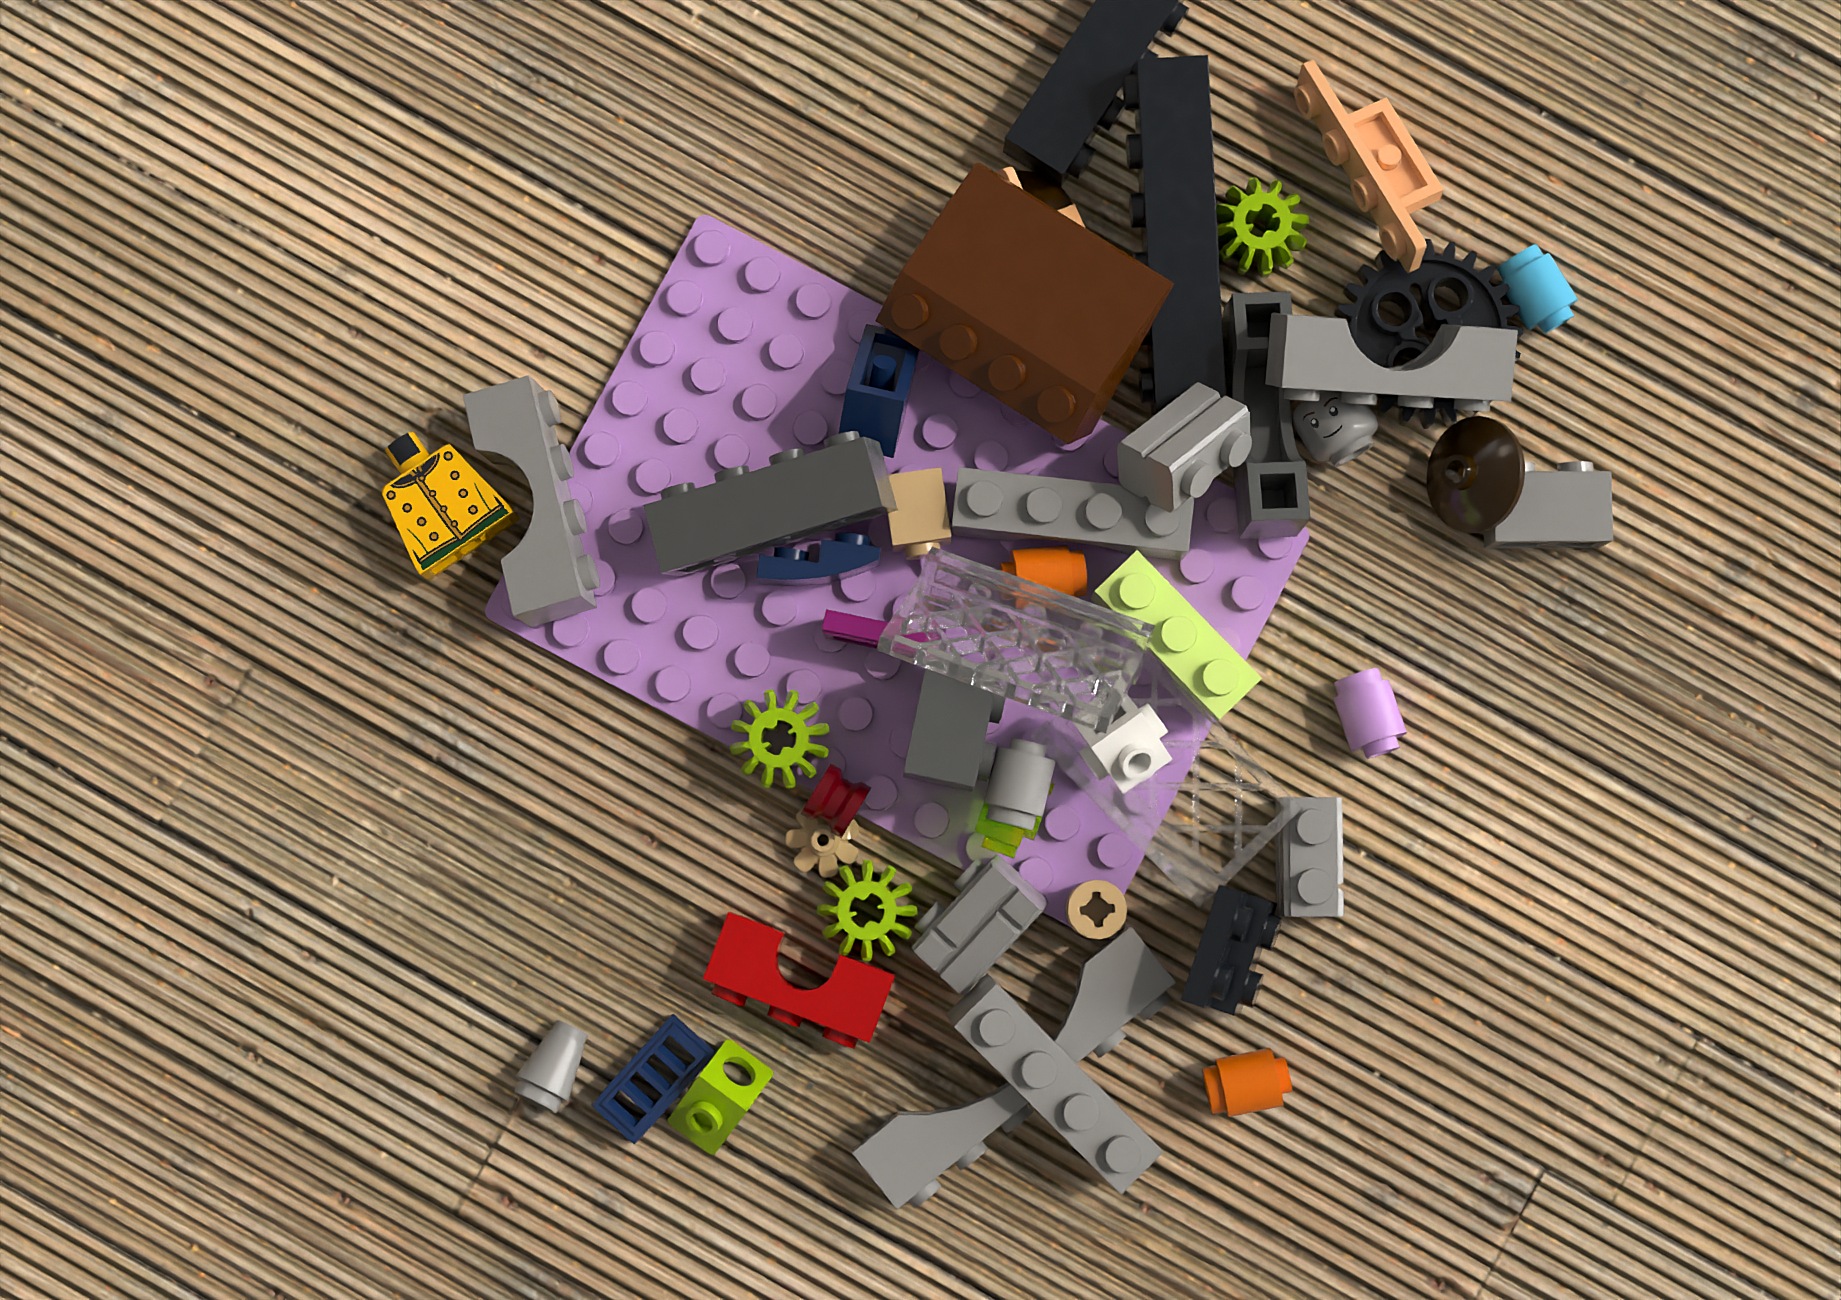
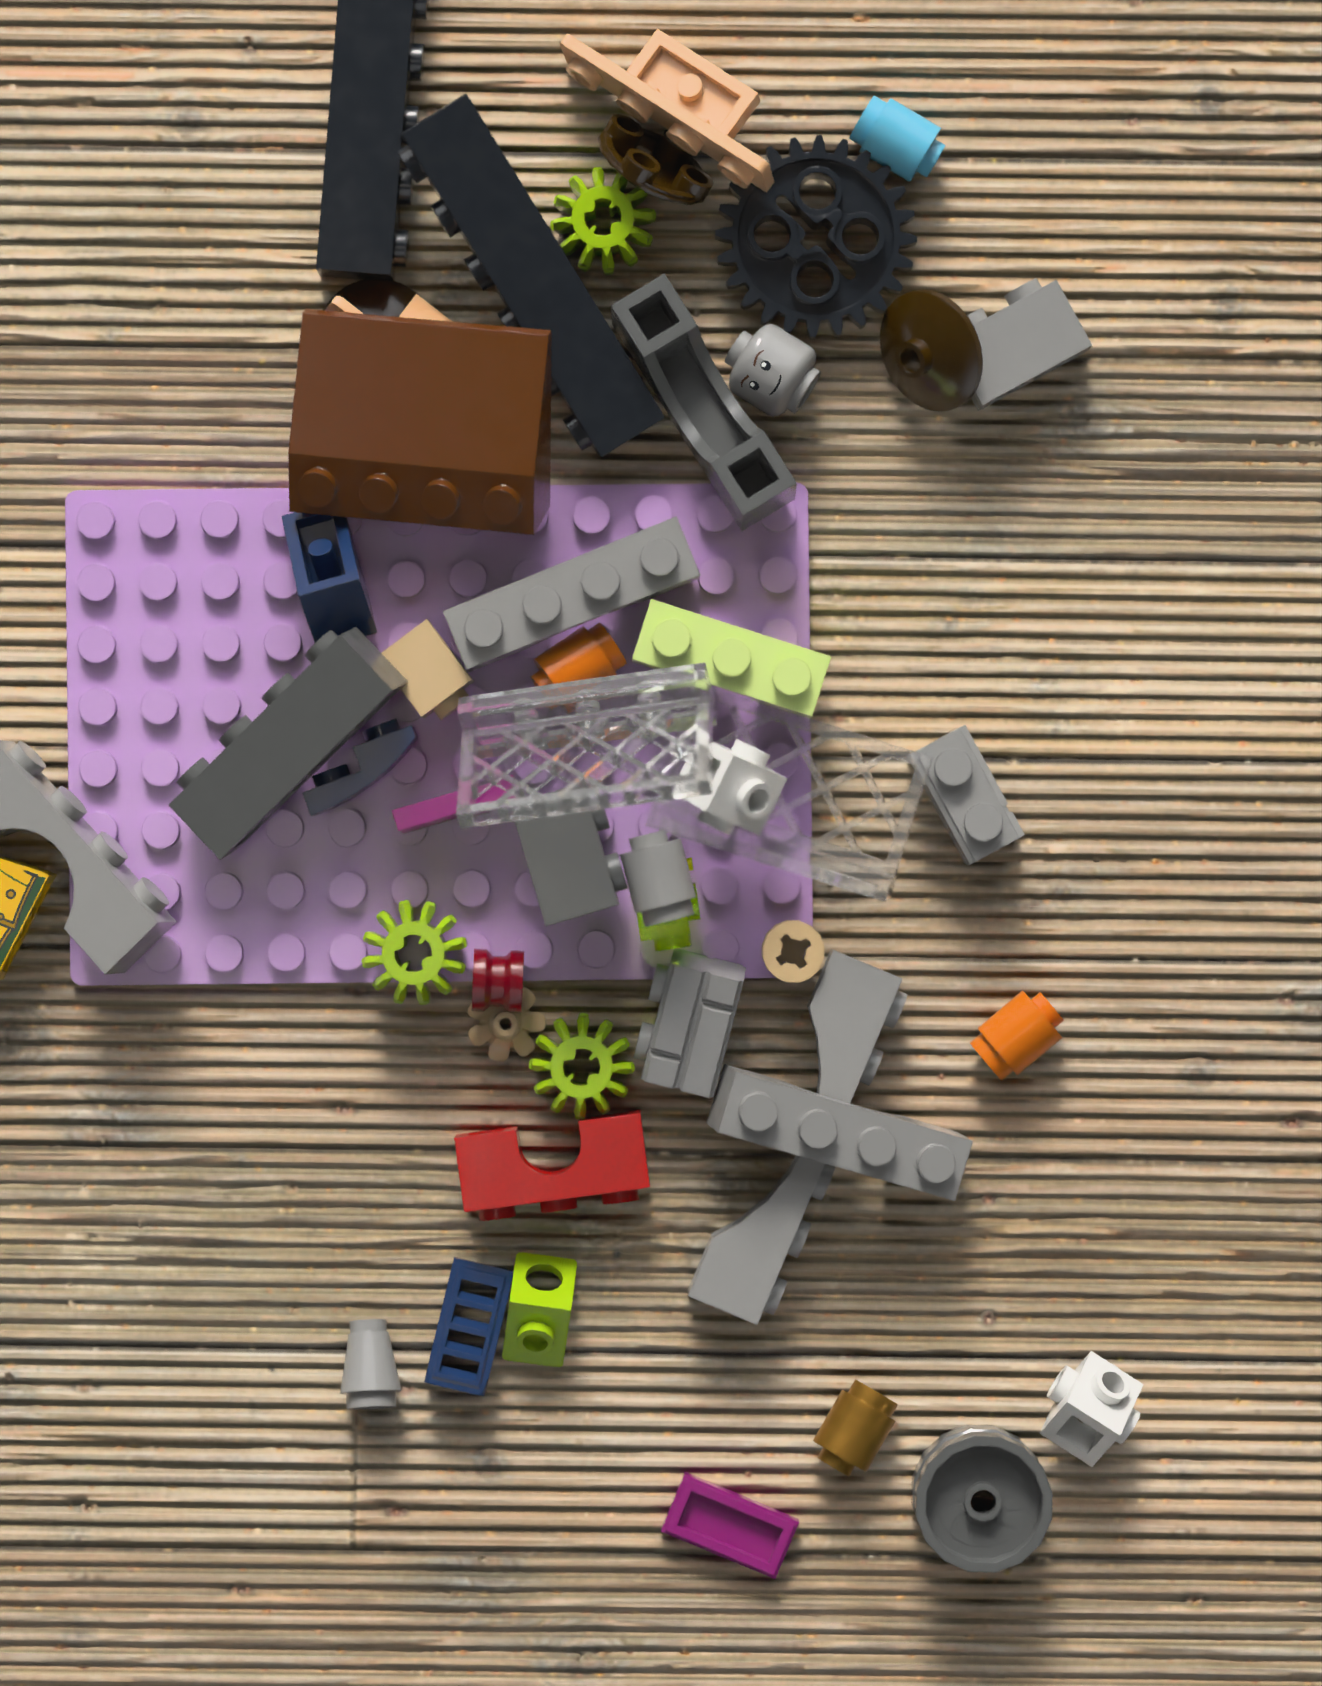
camera: 25 degrees left, 5 degrees up
light grey brick [1117,382,1252,513] -> none
black plate [1181,884,1282,1016] -> none
light grey arch [1265,313,1518,411] -> none
lavender brick [1333,668,1407,759] -> none
none -> dark brown dish [598,114,714,205]

